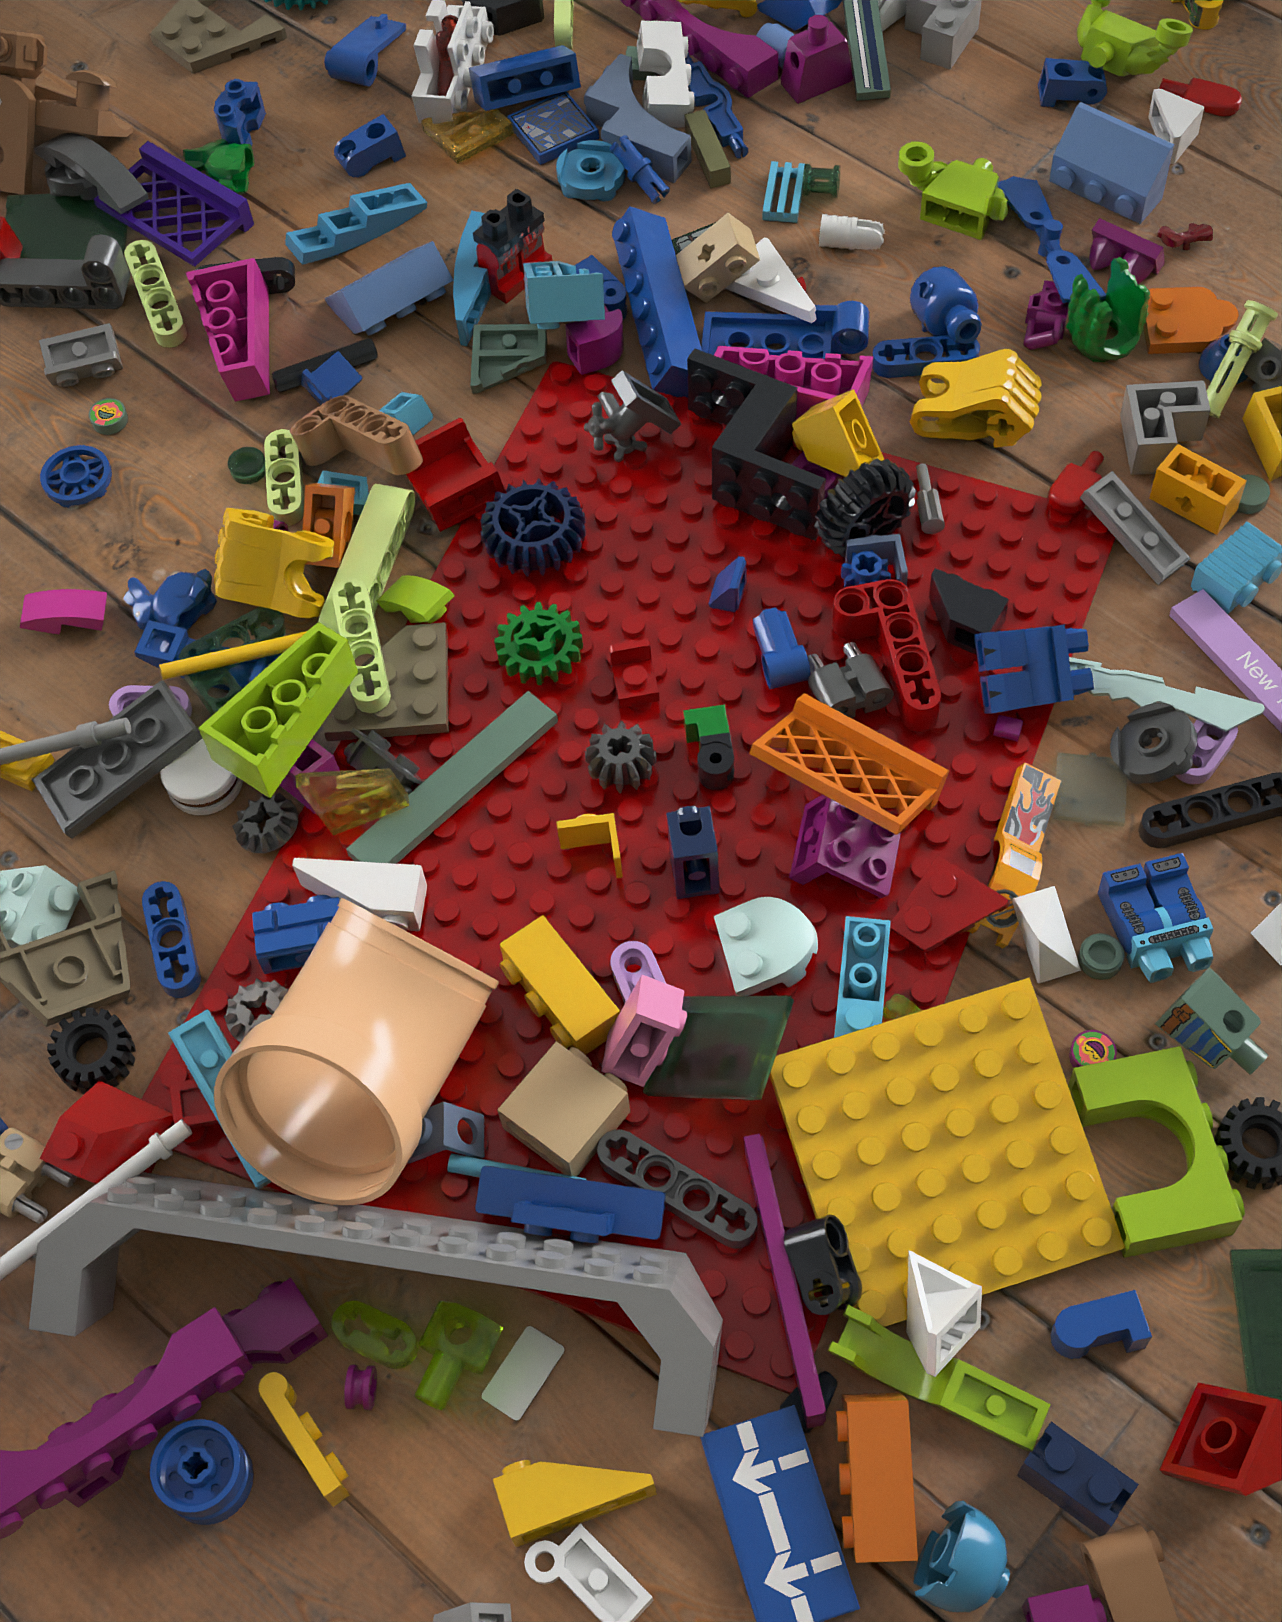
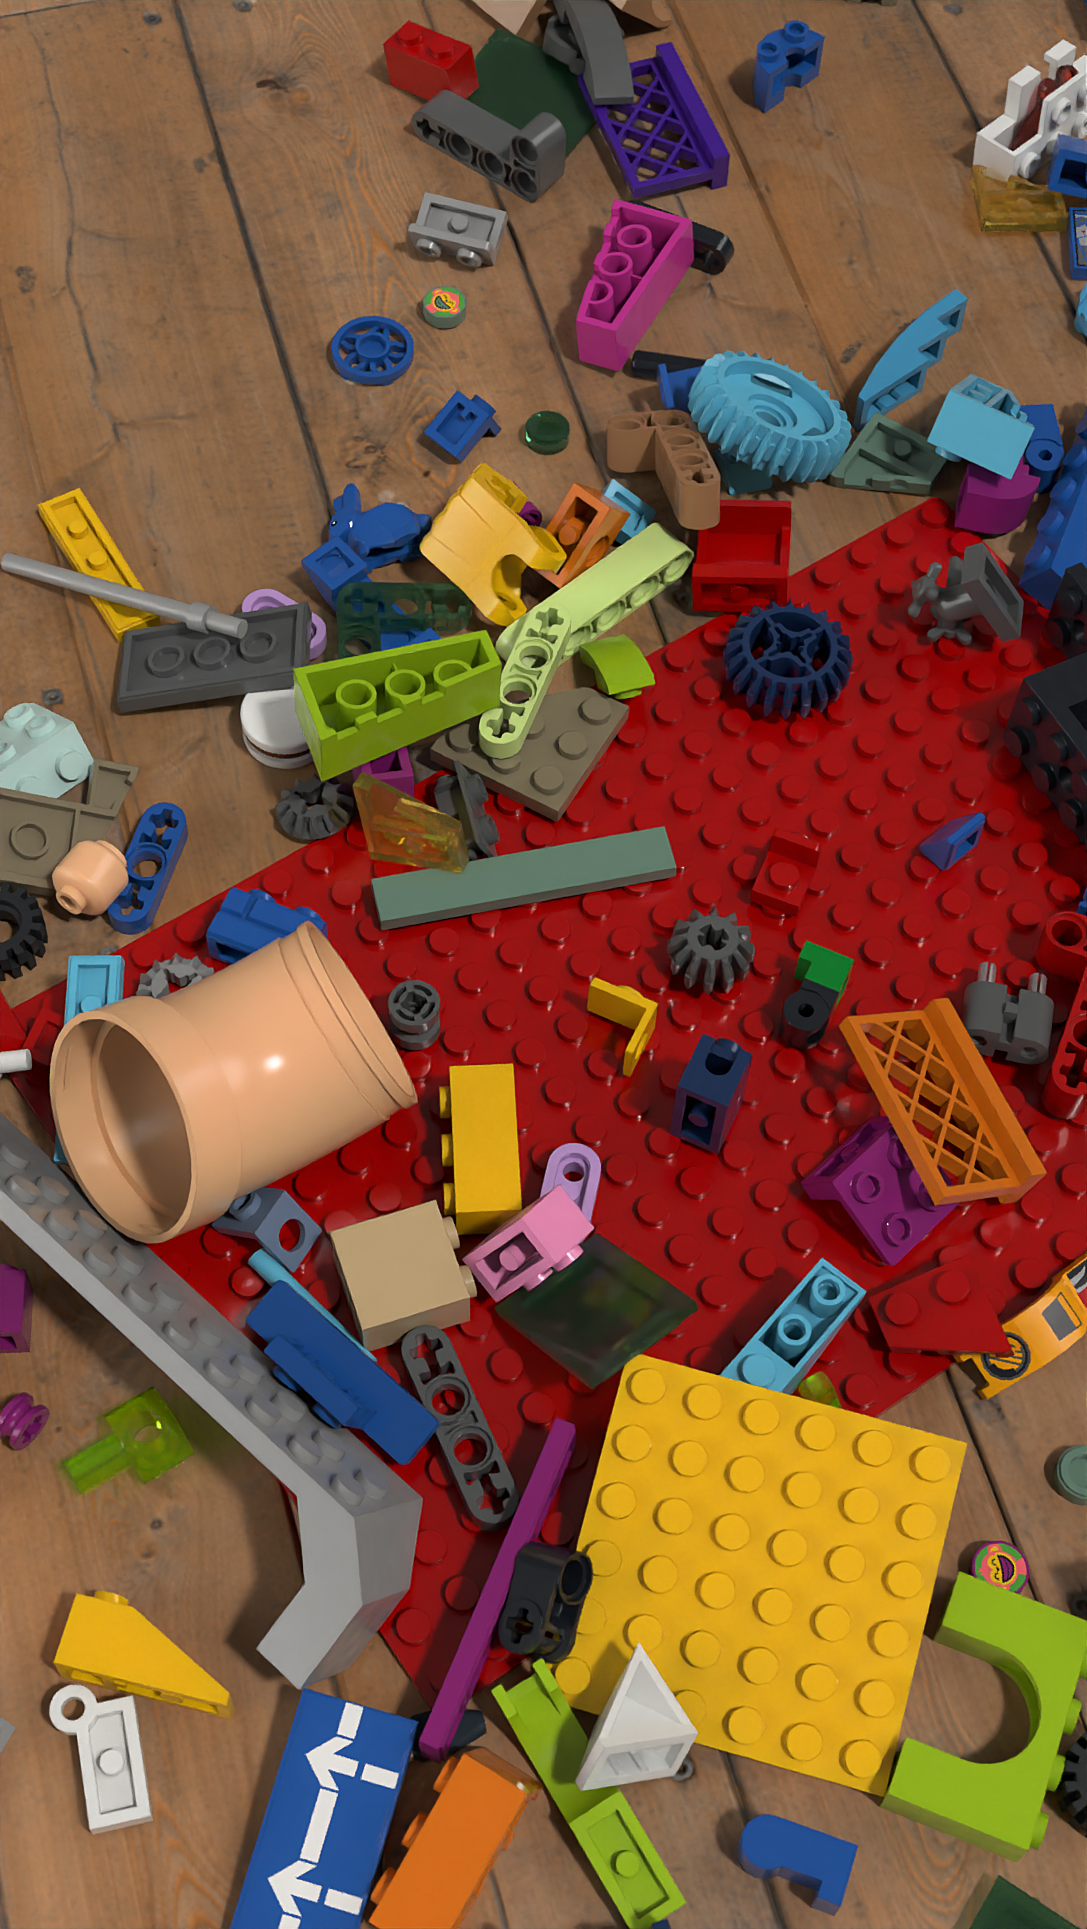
camera: 25 degrees right, 0 degrees up
dark pink slope [20,589,107,635] -> none
yellowish green beam [124,240,187,348] -> none
yellow bar [159,631,307,680] -> none
green animal [183,139,254,195] -> none
yellowish green beam [264,429,304,526] -> none
dark azure slope [285,183,428,265] -> none
white slope [292,858,427,931] -> none
blue door [324,14,406,87] -> none
medium blue slope [324,241,454,336] -> none
clear neon green beam [331,1301,419,1369] -> none
blue leg [334,114,406,177] -> none
hips [473,189,553,304] -> none
white sticker [482,1326,564,1420] -> none
green gear [494,602,583,685] -> none
light aqua slope [714,897,818,998] -> none
blue piece [753,607,811,689] -> none
white slope [1011,886,1081,983] -> none
none -> light nougat head [52,840,129,915]
none -> dark grey wheel [388,980,440,1050]
none -> blue bracket [424,390,501,463]
none -> medium azure gear [688,350,852,484]

